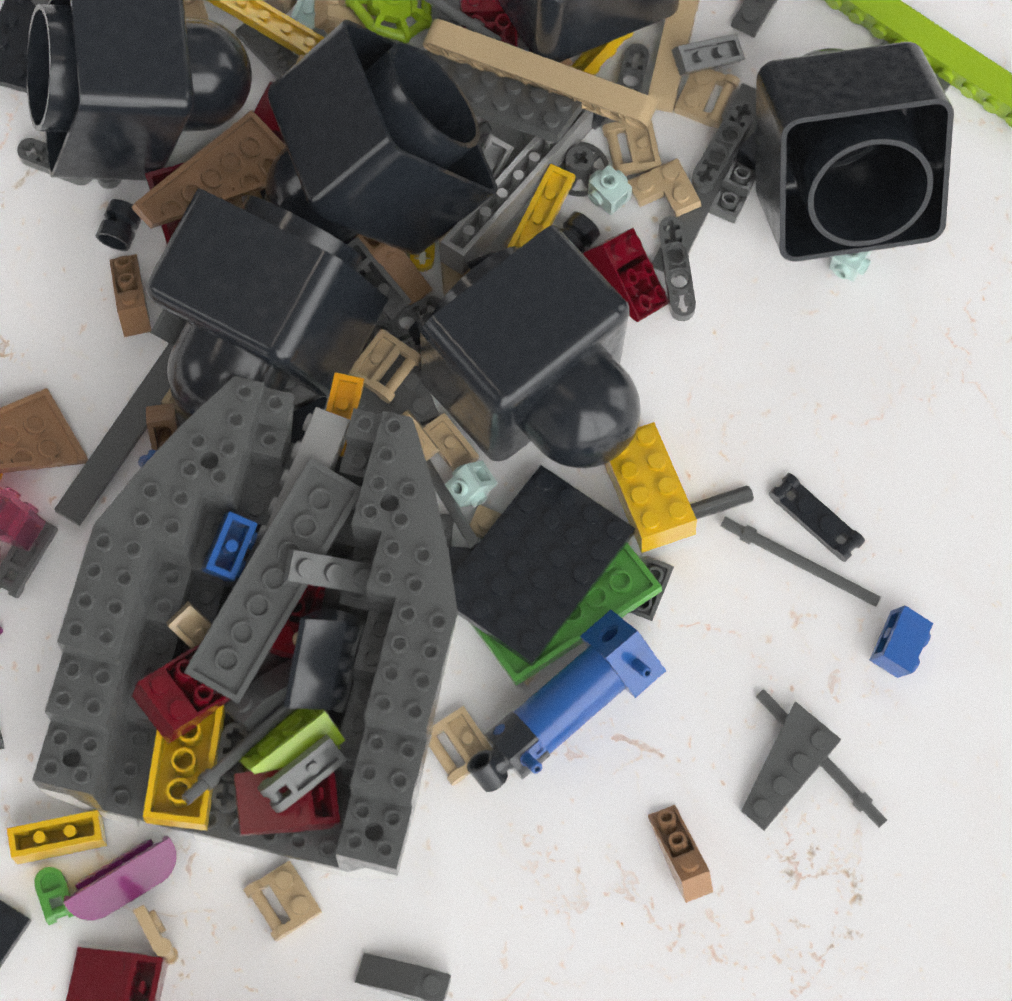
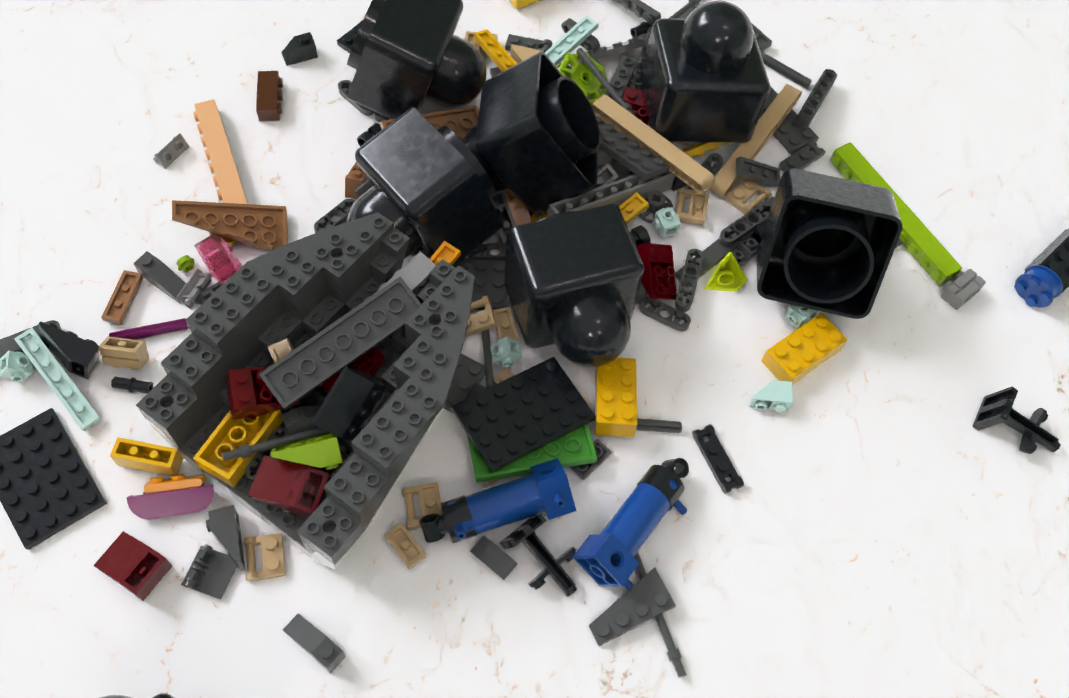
camera: 20 degrees right, 10 degrees down
bright green plate [34,867,74,926] -> none
tan plate [133,905,179,965] -> none
blue brick [201,511,258,582] -> none
plate [258,734,347,813] -> none
dark grey plate [283,549,373,594] -> none
tan plate [349,328,421,403] -> none
tan plate [628,158,701,217] -> none
medium nougat slope [647,805,713,903] -> none
dark grey bar [720,516,881,607] -> none
blue brick [869,605,934,678] -> none
none -> light orange hinge [144,474,207,494]
none -> dark grey hinge [181,544,237,600]
none -> dark grey slope [206,505,246,572]
none -> dark grey beam [314,199,355,233]
none -> tan plate [384,522,427,570]
none -> dark grey slope [470,535,518,580]
none -> black piece [499,514,577,597]
none -> blue piece [572,458,689,590]
none -> dark grey beam [639,296,691,332]
none -> neon yellow slope [704,252,747,292]
none -> light aqua slope [749,380,793,412]
none -> yellow brick [761,312,848,385]

